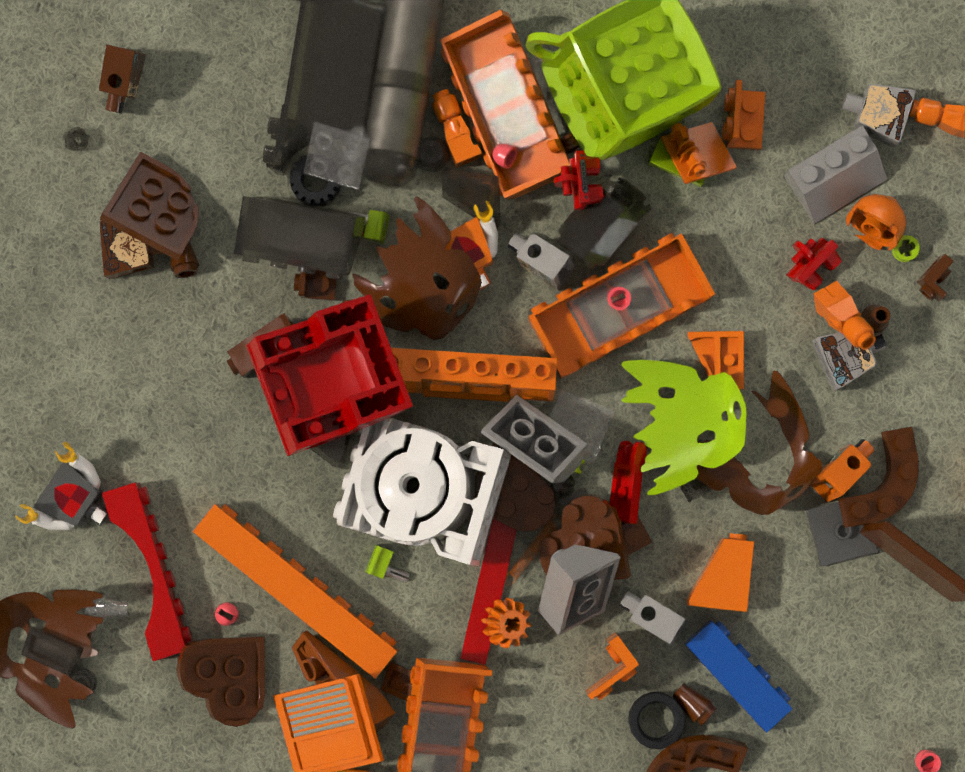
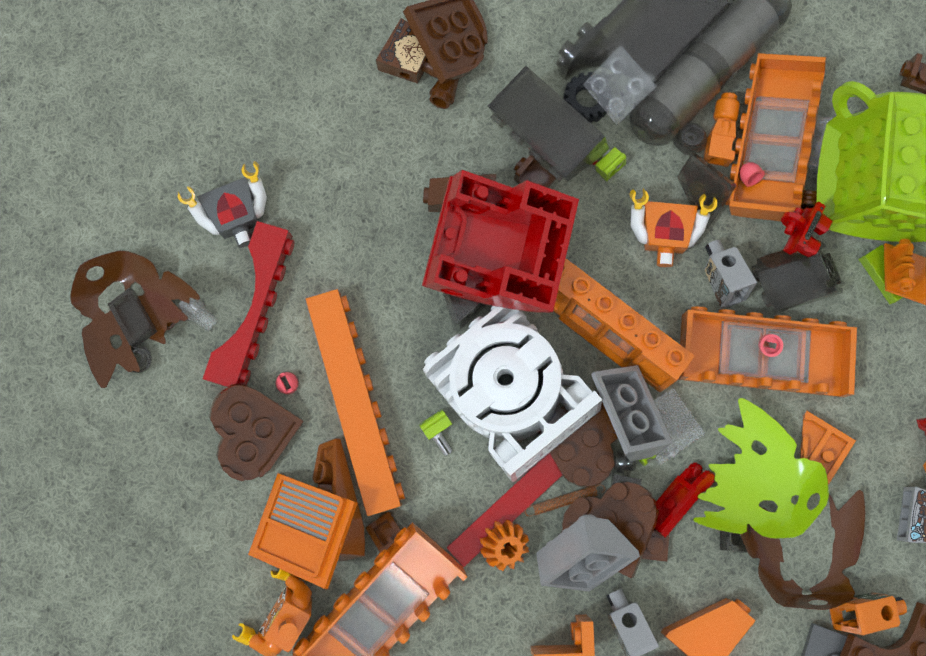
camera: 30 degrees right, 5 degrees down
reddish brown piece [342,196,482,340] -> none

